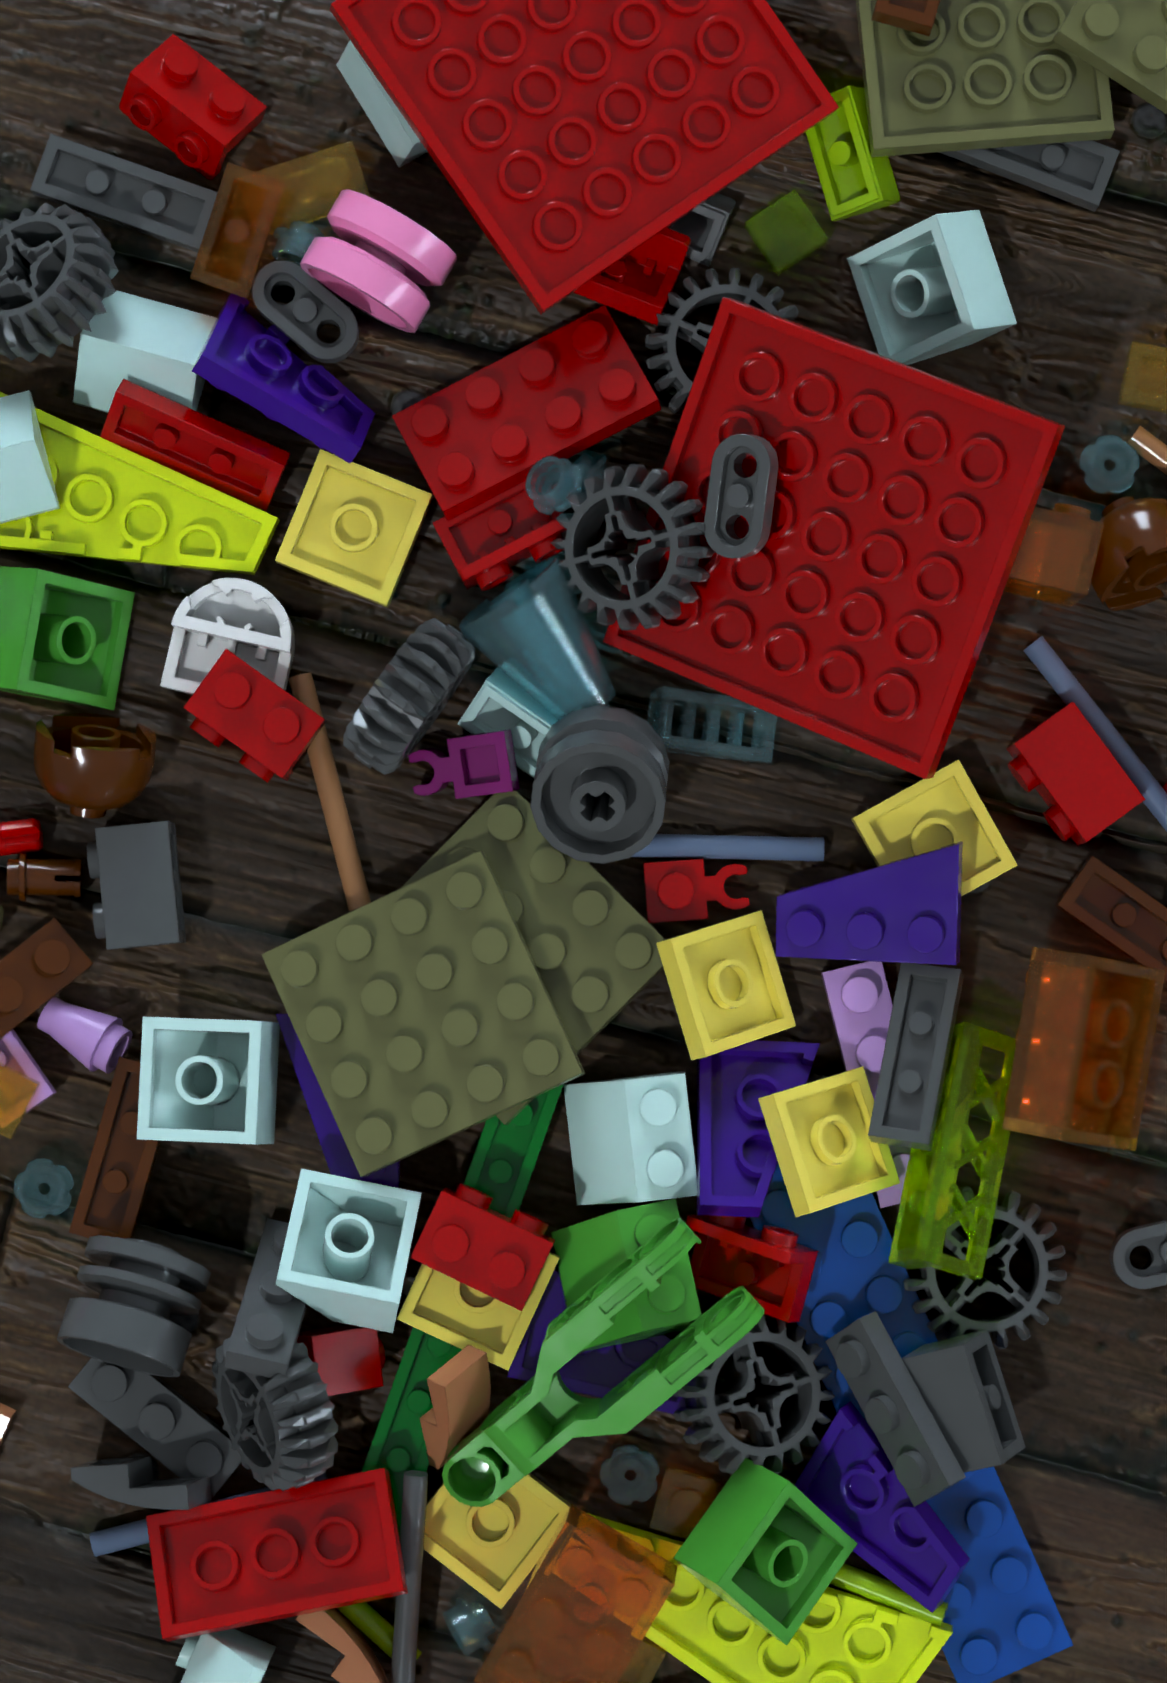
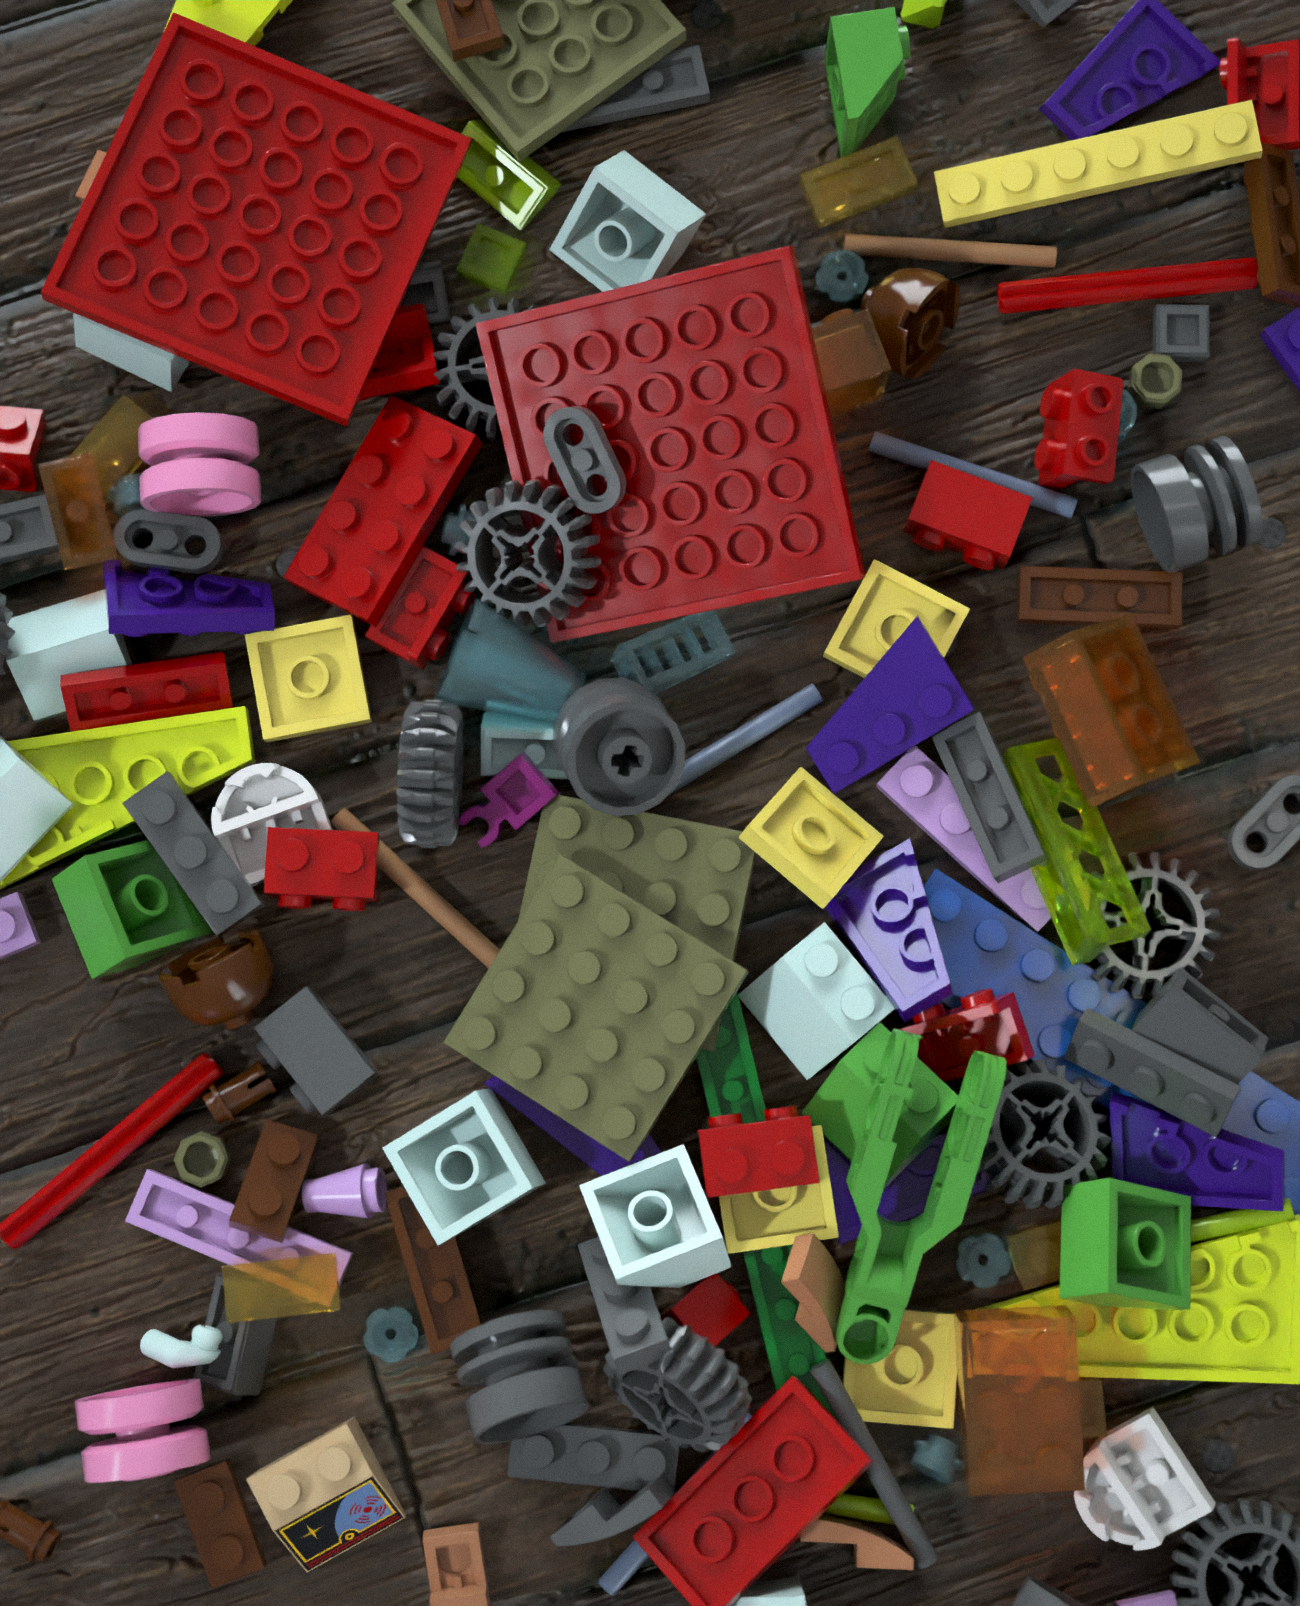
camera: 30 degrees left, 5 degrees down
clear light blue plate [525,456,583,515] -> none
red plate [643,859,750,923] -> none
light yellow plate [758,1066,900,1217] -> none
none -> dark grey plate [123,771,265,937]

